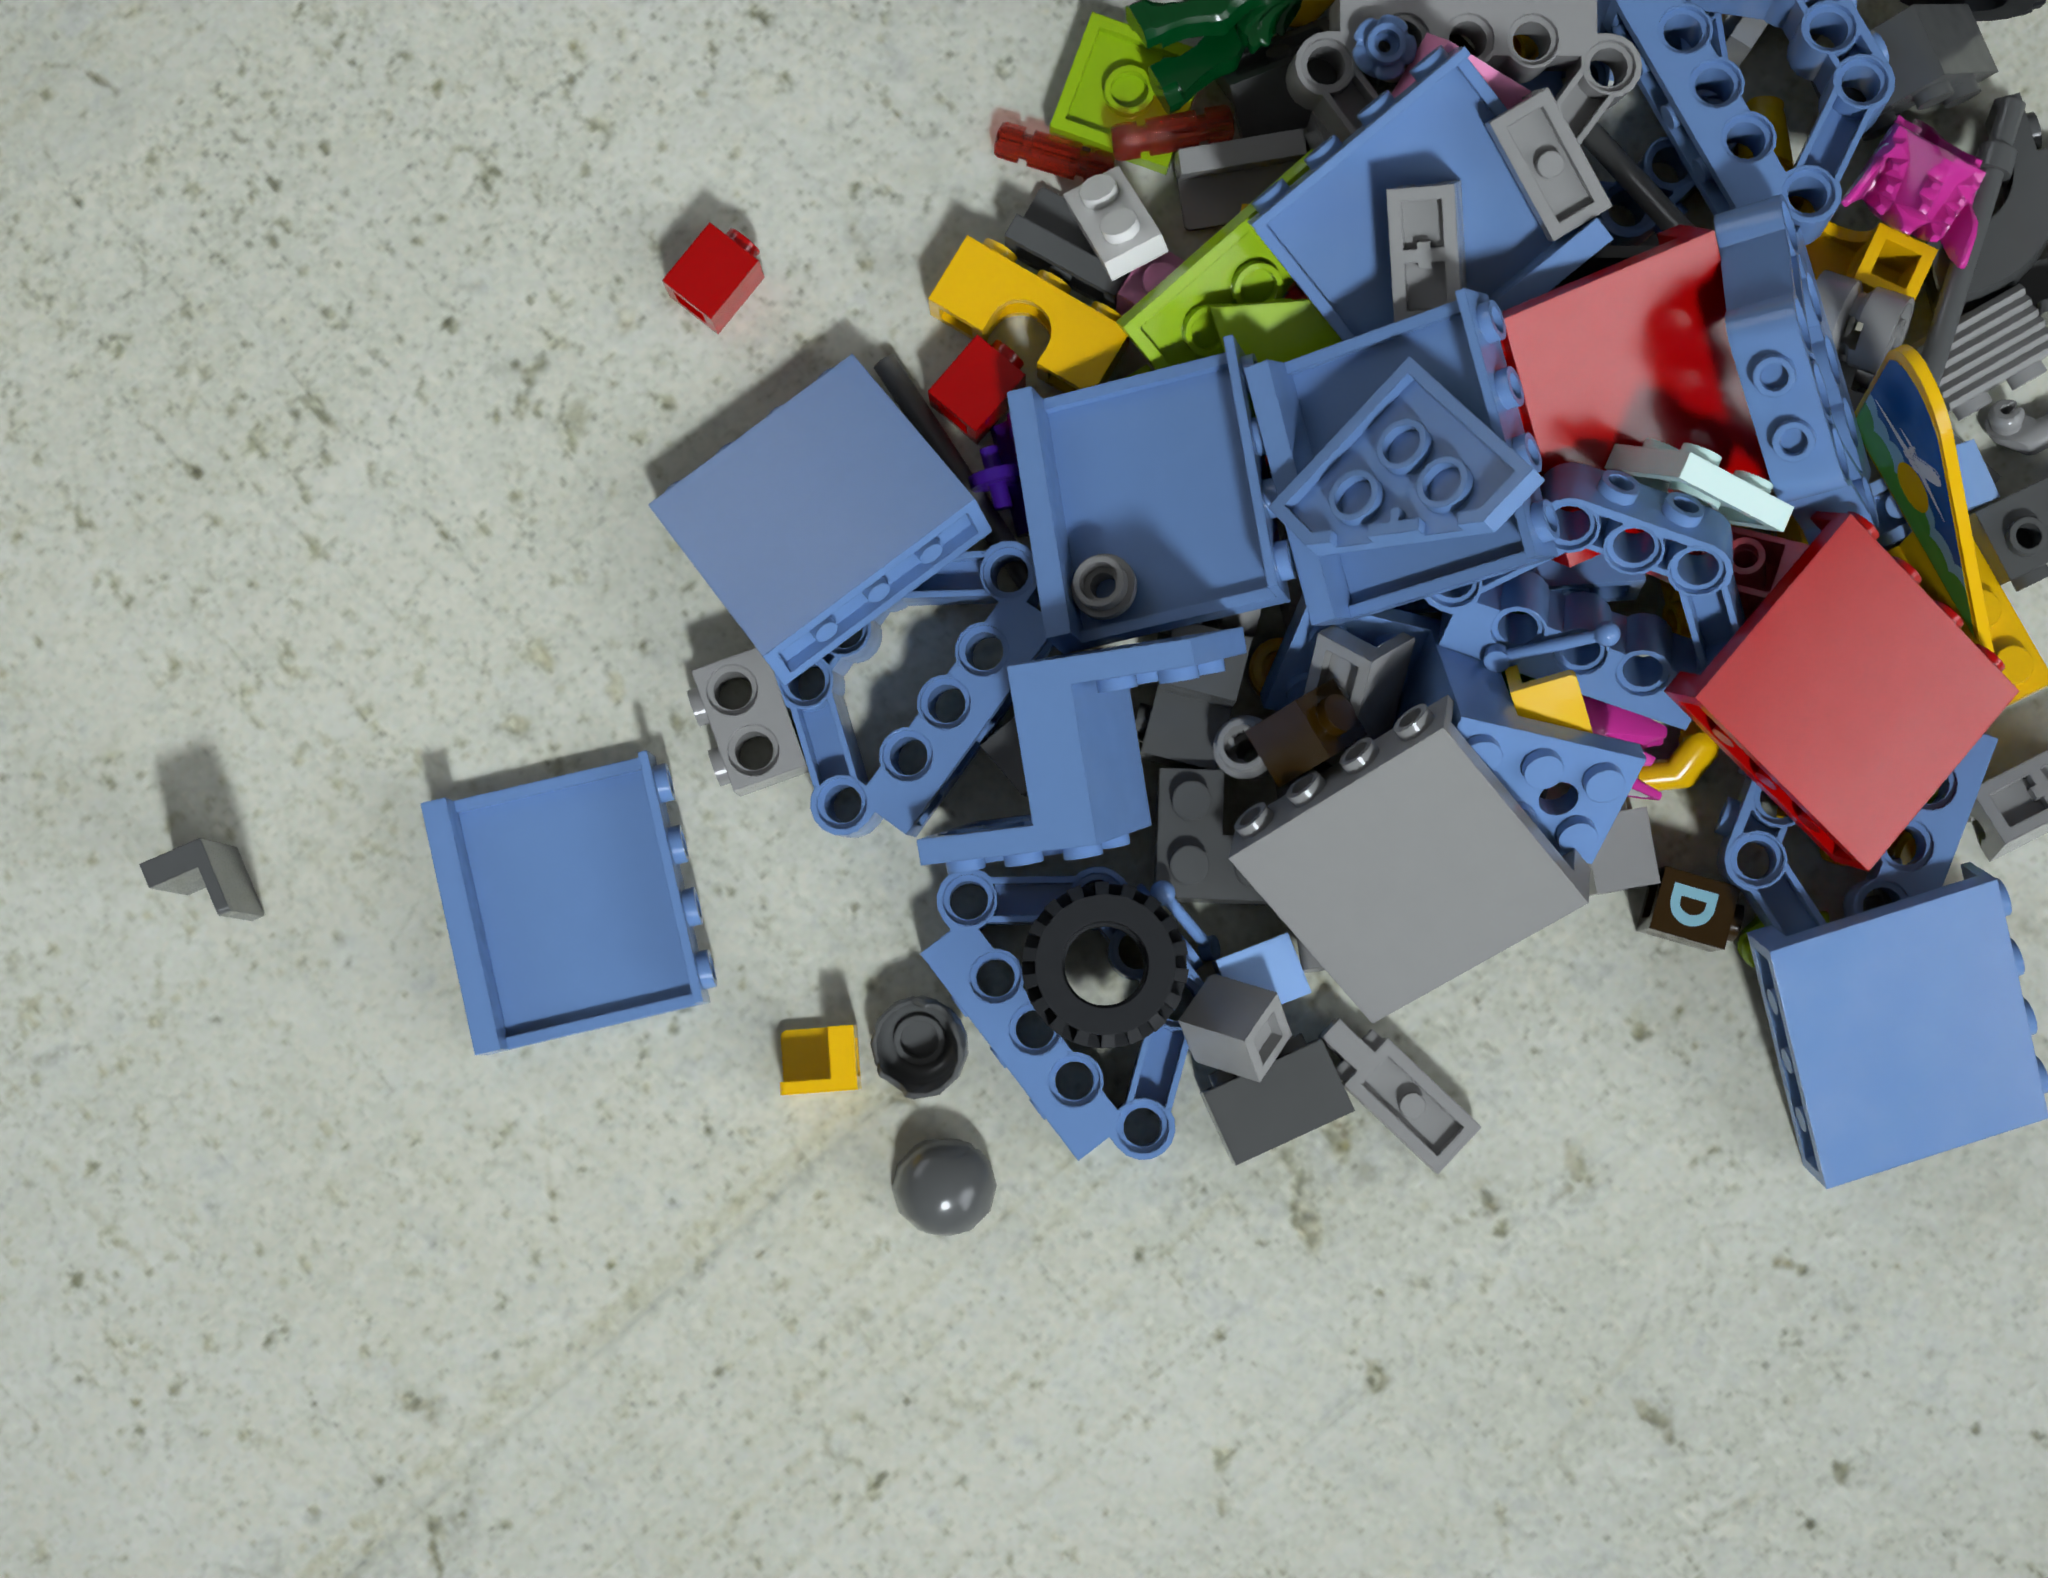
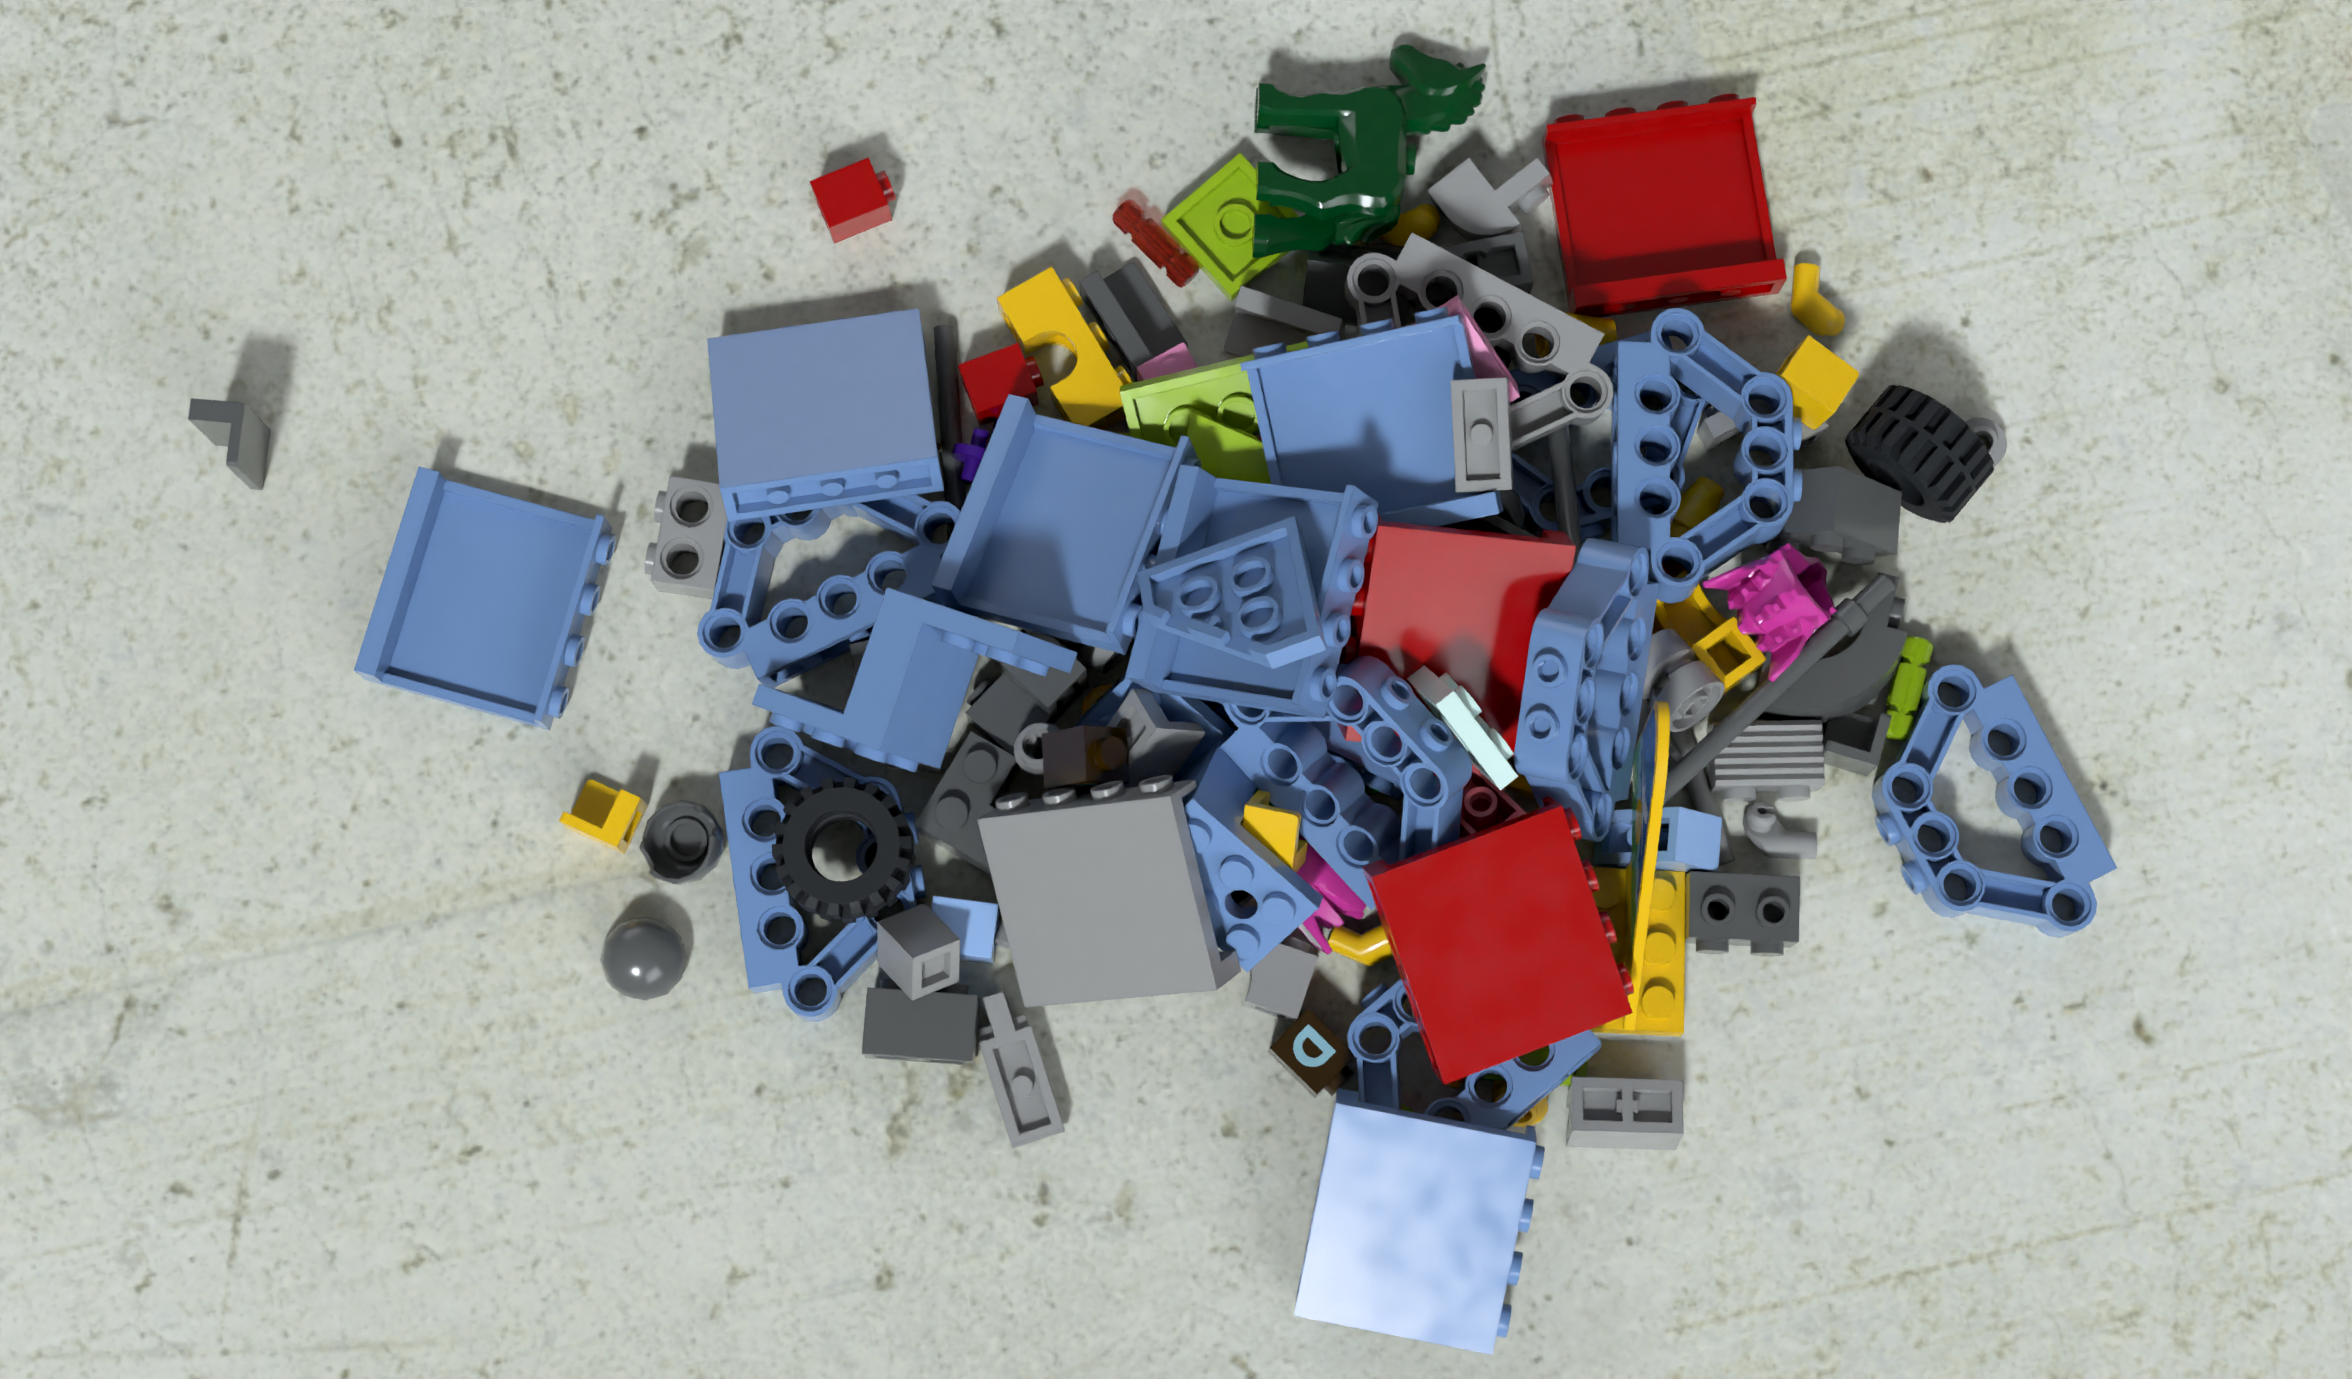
camera: 25 degrees right, 5 degrees down
white plate [1063,165,1169,281] -> none
light grey plate [1071,554,1137,620] -> none
clear red axle [1110,104,1235,161] -> none
medium blue hinge [1150,880,1220,962] -> none
medium blue plate [1352,14,1417,80] -> none
light grey hinge [1386,180,1467,323] -> none
medium blue hinge [1483,621,1621,673] -> none

